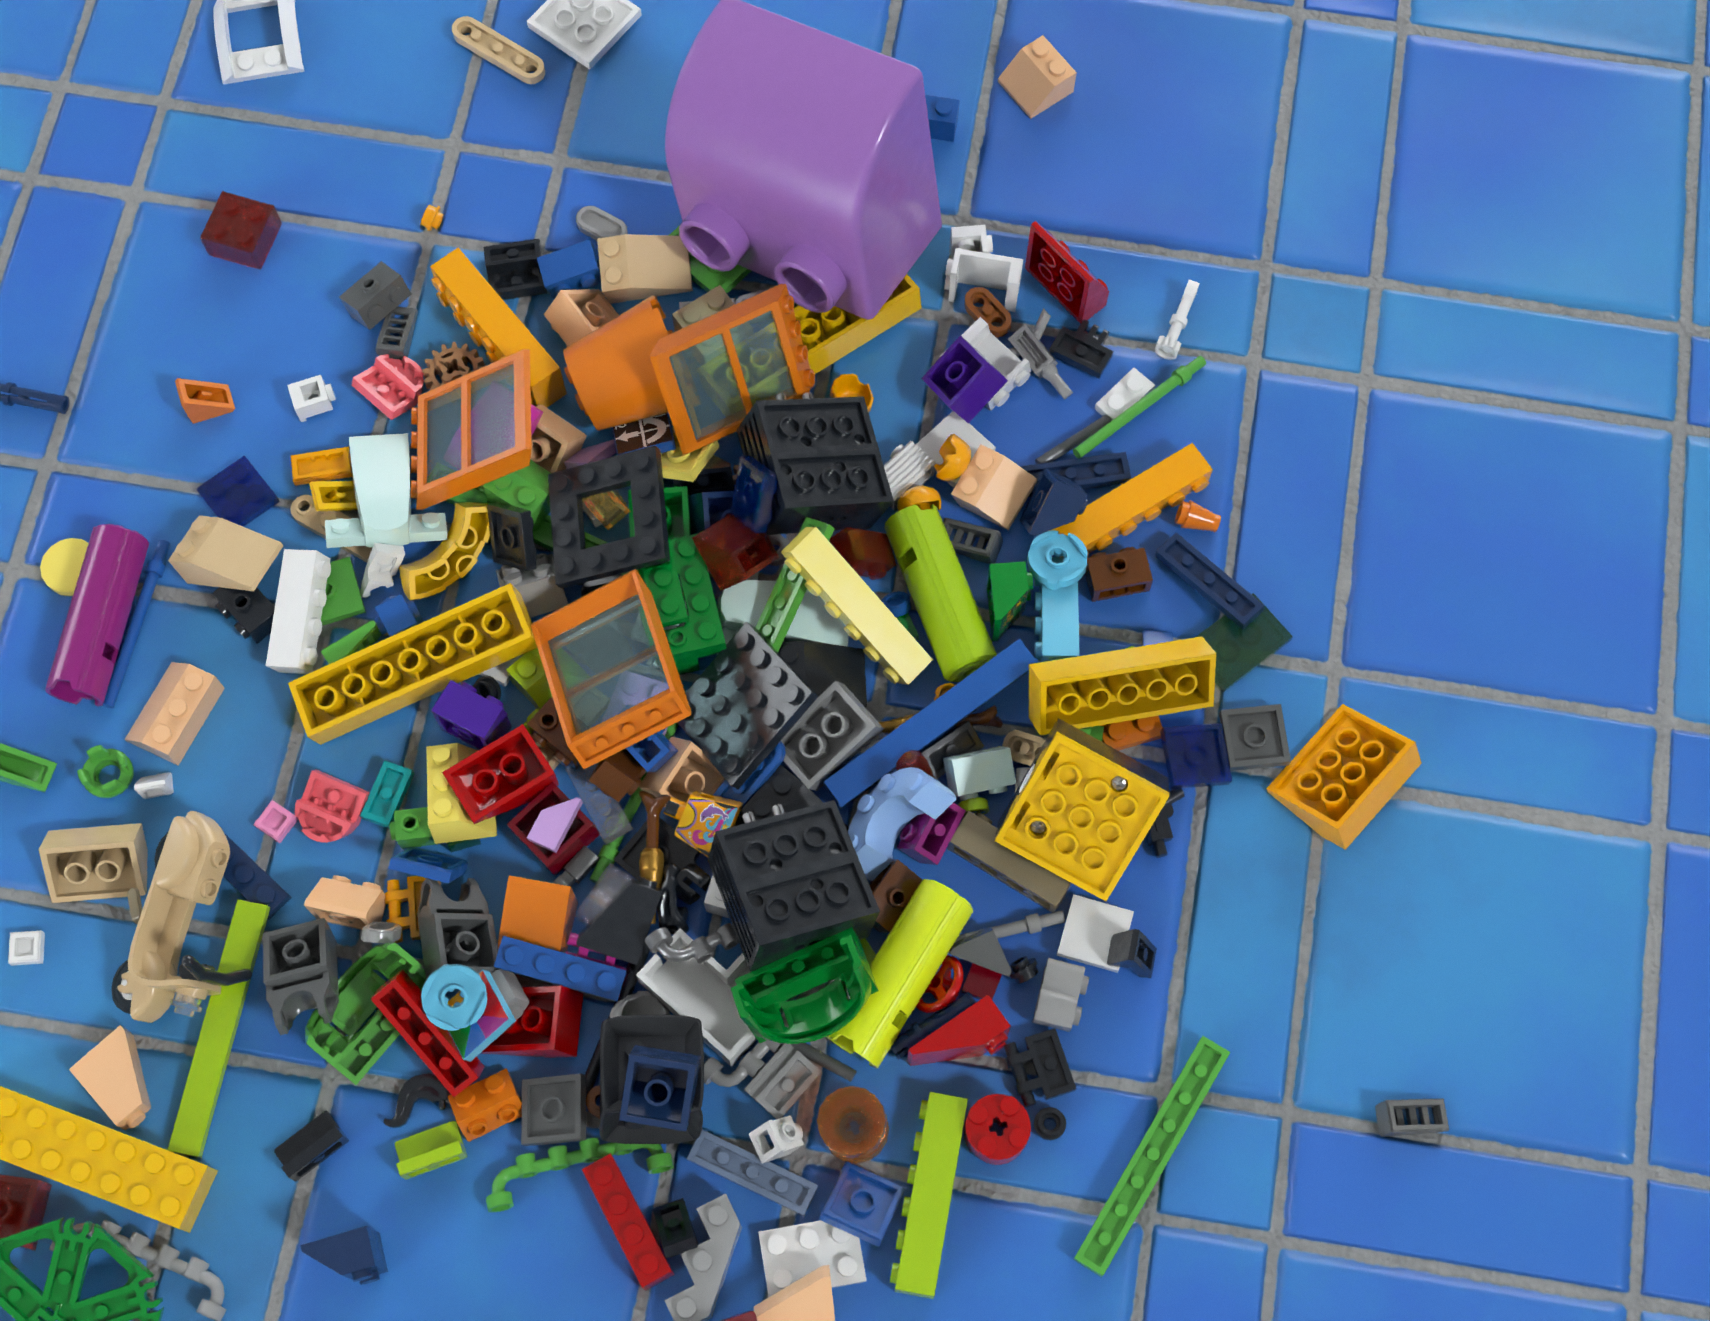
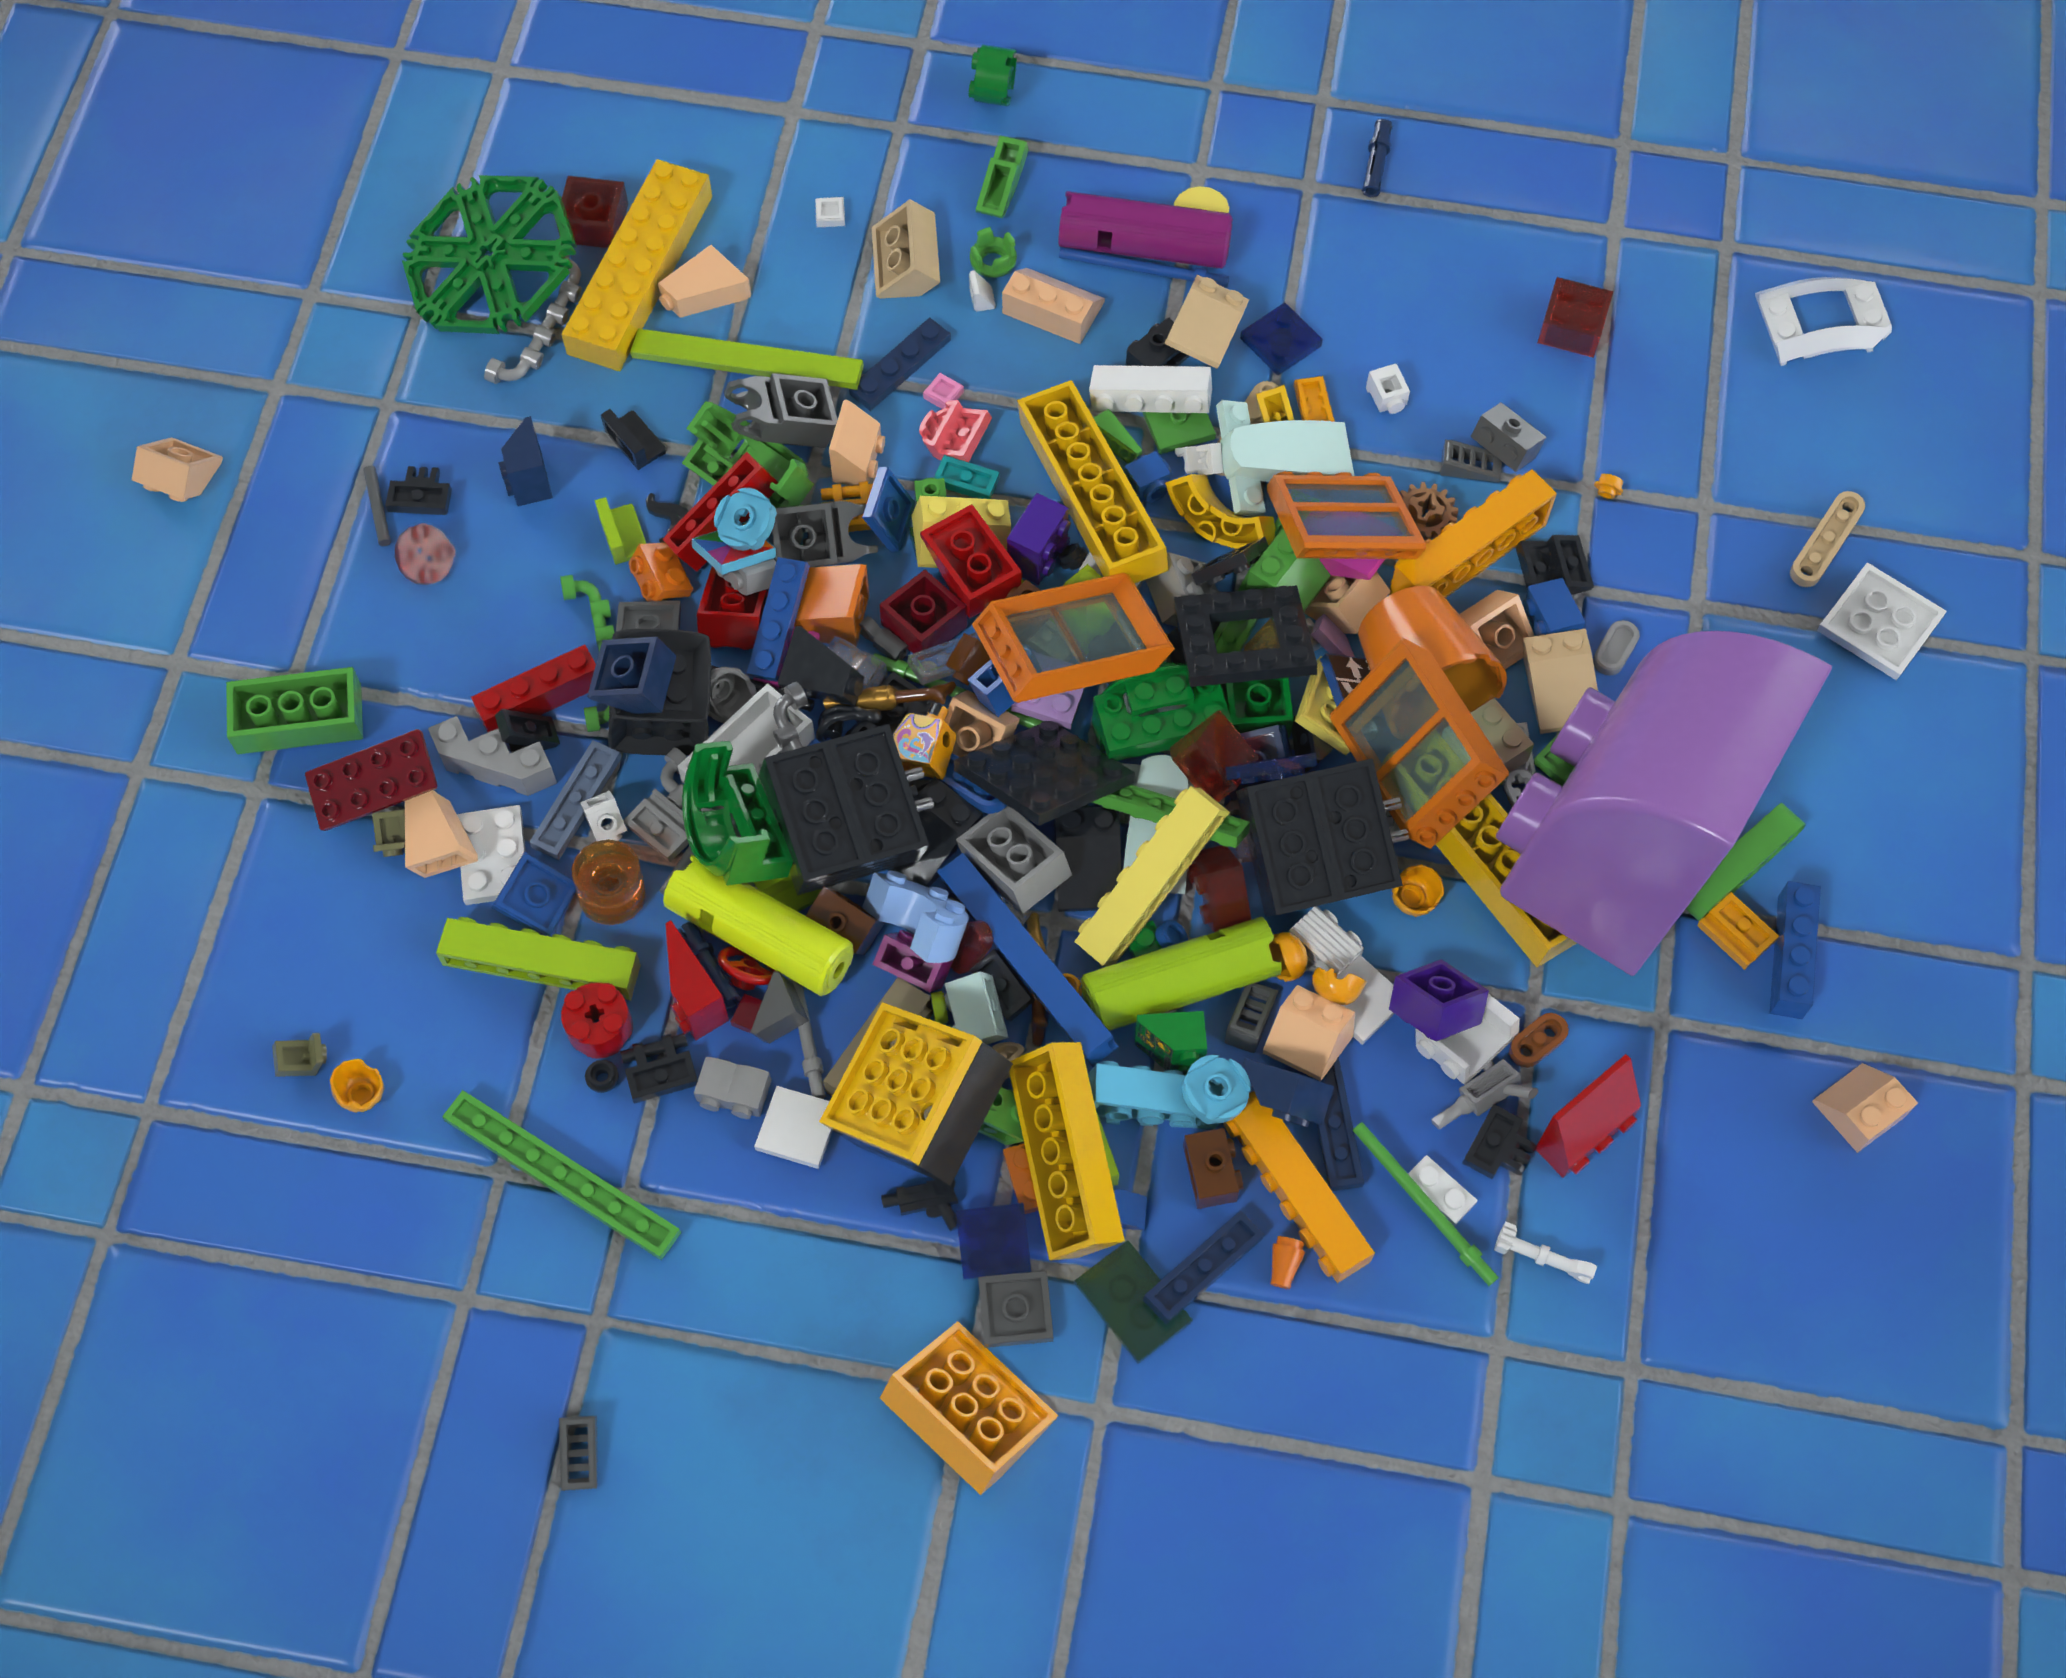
camera: 90 degrees right, 5 degrees down
tan piece [111,811,252,1023] -> none
orange slope [175,378,235,424] -> none
coral slope [351,354,424,420] -> none
light grey tile [361,922,402,943] -> none
lavender tile [527,798,583,853] -> none
white panel [944,248,1023,312] -> none
white bracket [949,225,993,259] -> none
black plate [1010,956,1039,984] -> none
dark grey bar [1035,414,1111,464] -> none
black slope [1107,929,1157,978] -> none

